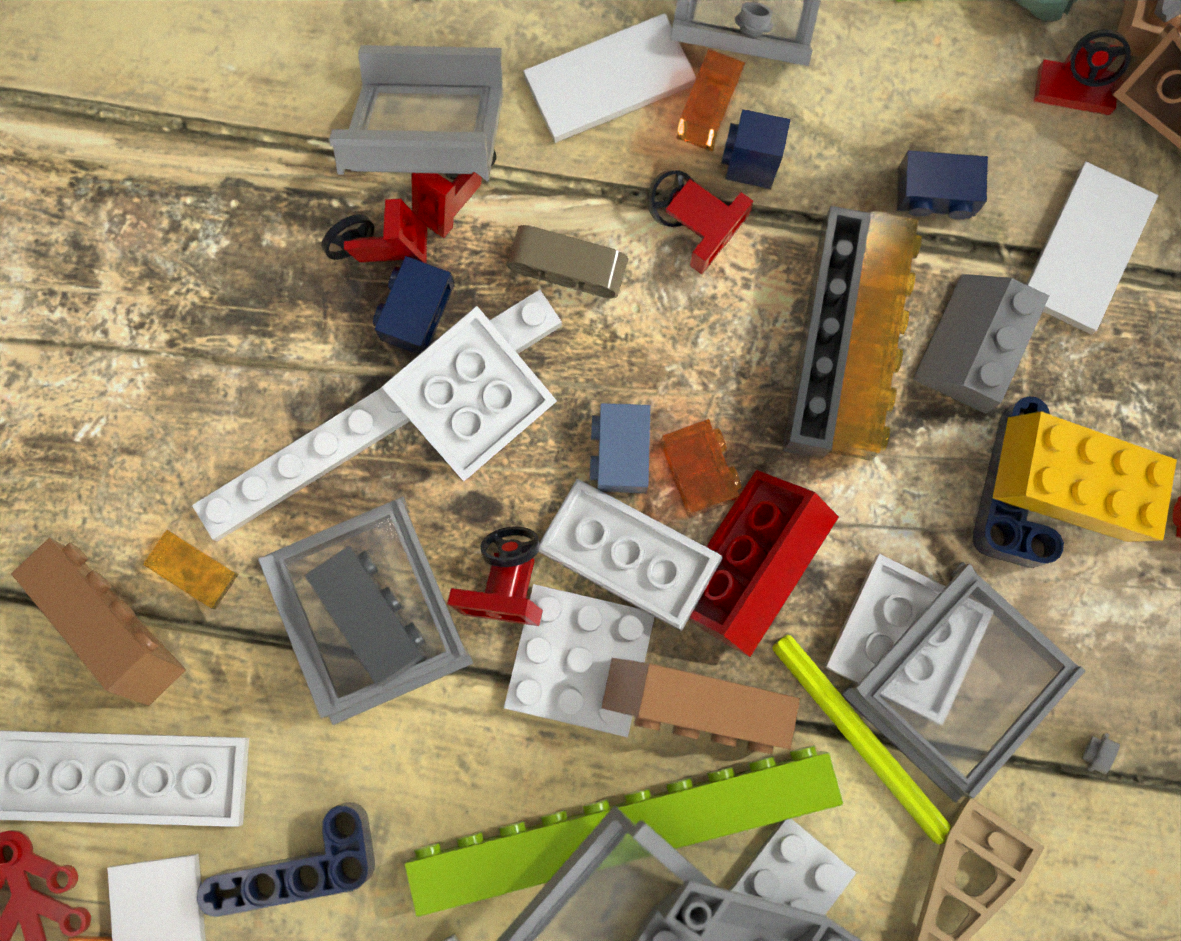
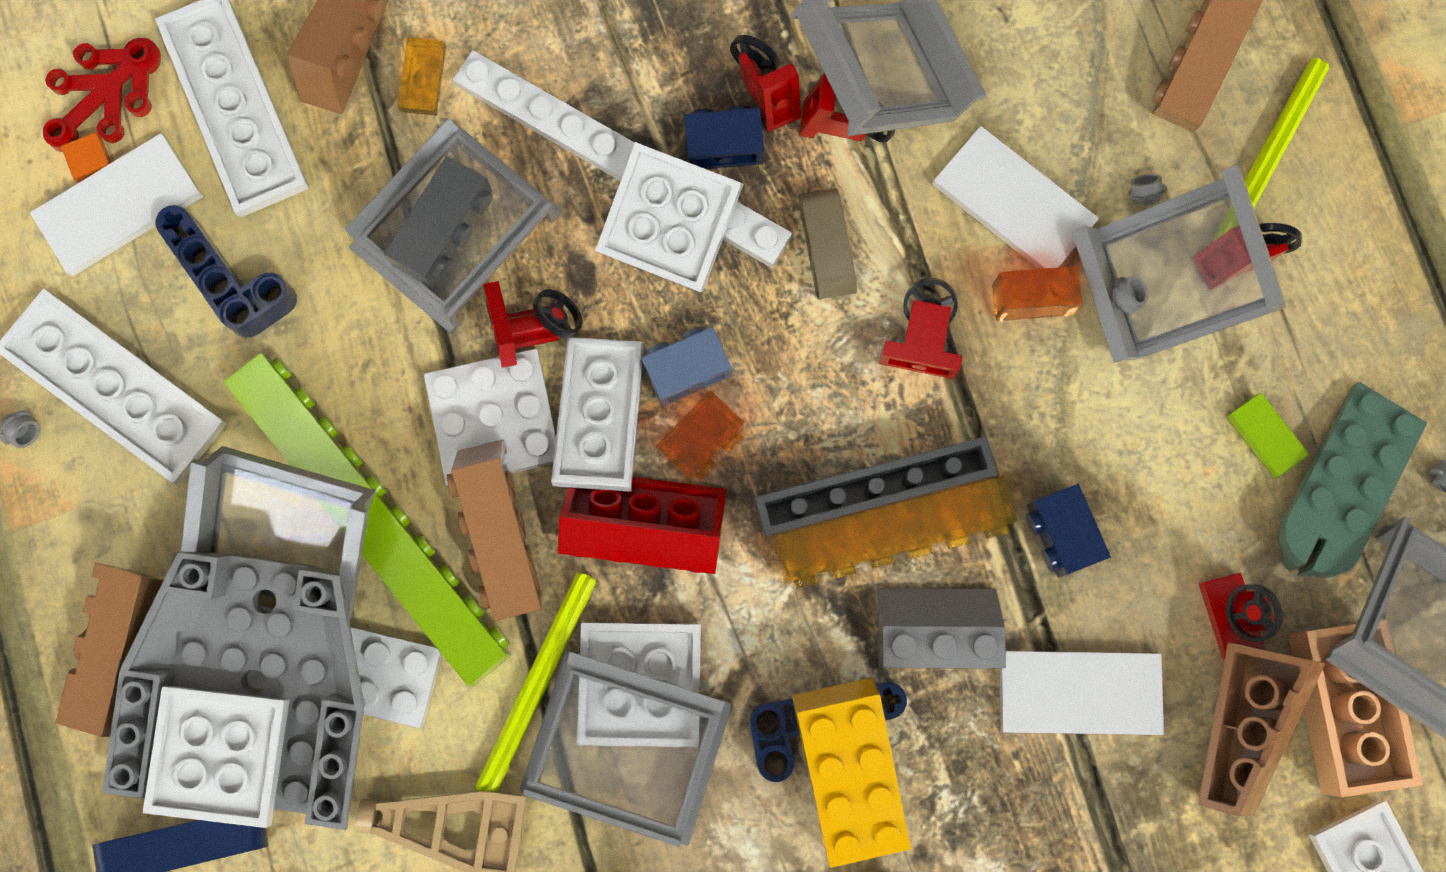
camera: 65 degrees right, 0 degrees up
dark blue brick [721,109,791,189] -> none

